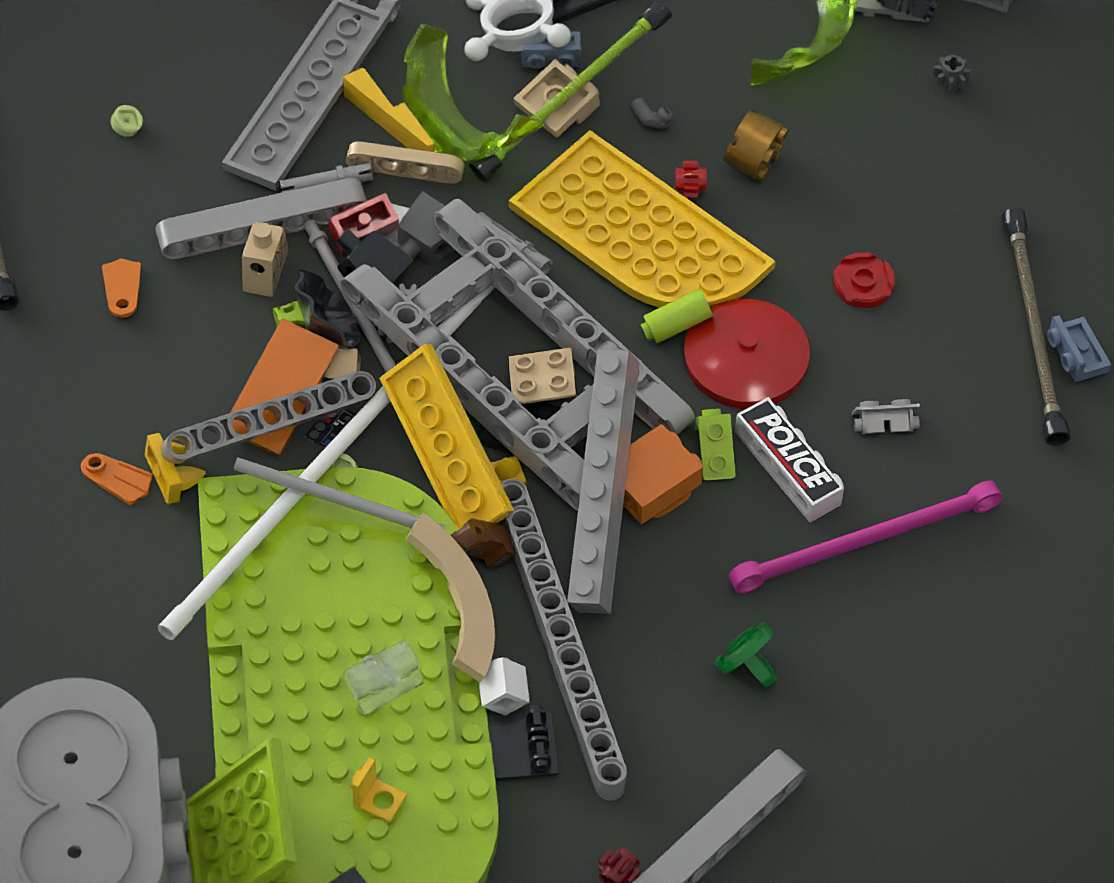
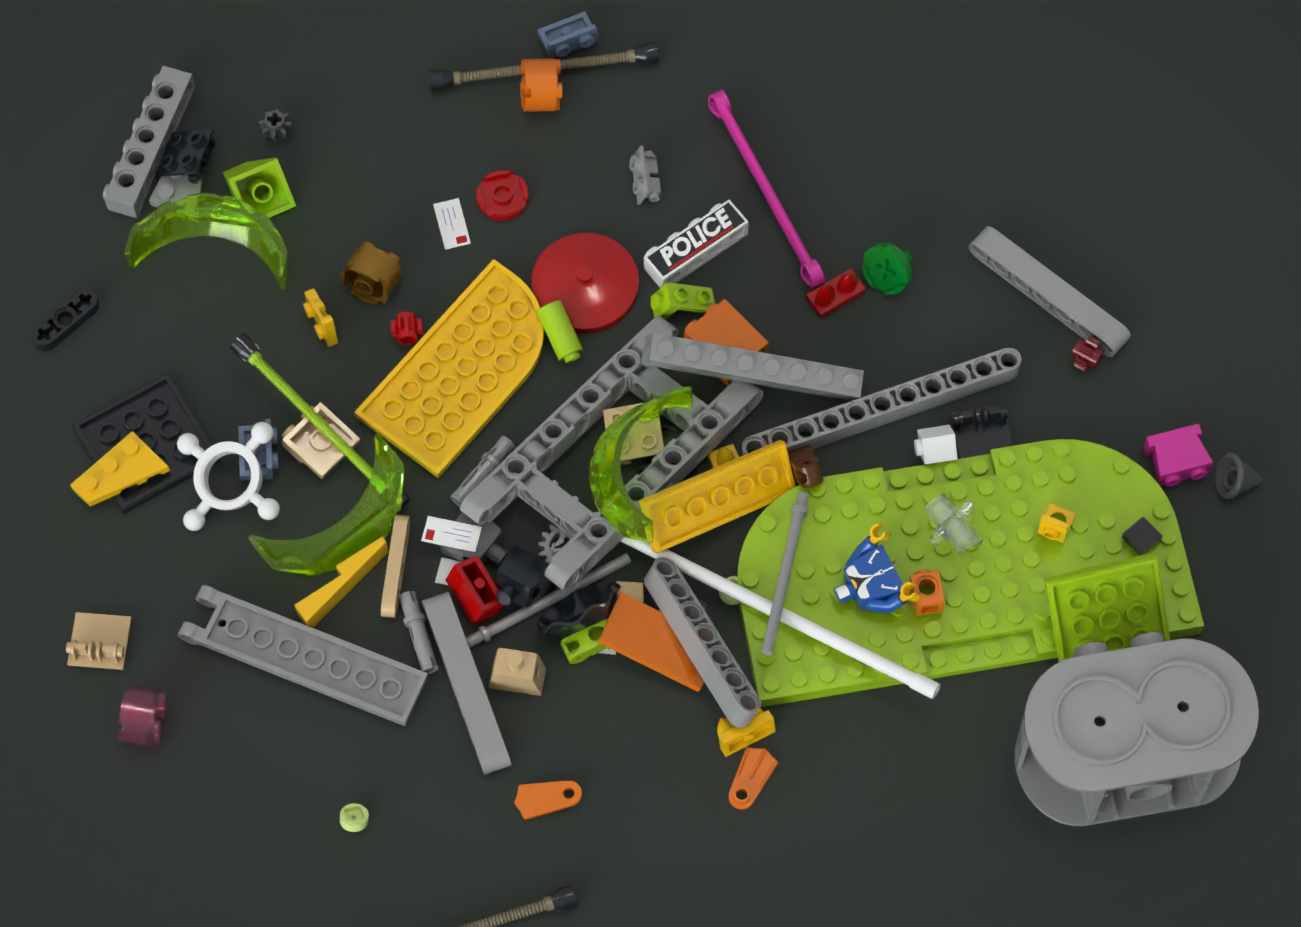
camera: 90 degrees left, 10 degrees up
tan tile [405,512,495,683] -> none
dark grey arm [631,98,673,129] -> none
none -> lime slope [223,157,296,227]
none -> yellow wing [303,288,338,347]
none -> white sticker [421,516,482,552]
none -> white sticker [433,198,471,250]
none -> orange brick [520,59,562,112]
none -> clear neon green windscreen [589,386,693,542]
none -> red tile [806,269,866,319]
none -> blue torso [834,524,920,614]
none -> orange brick [910,569,945,616]

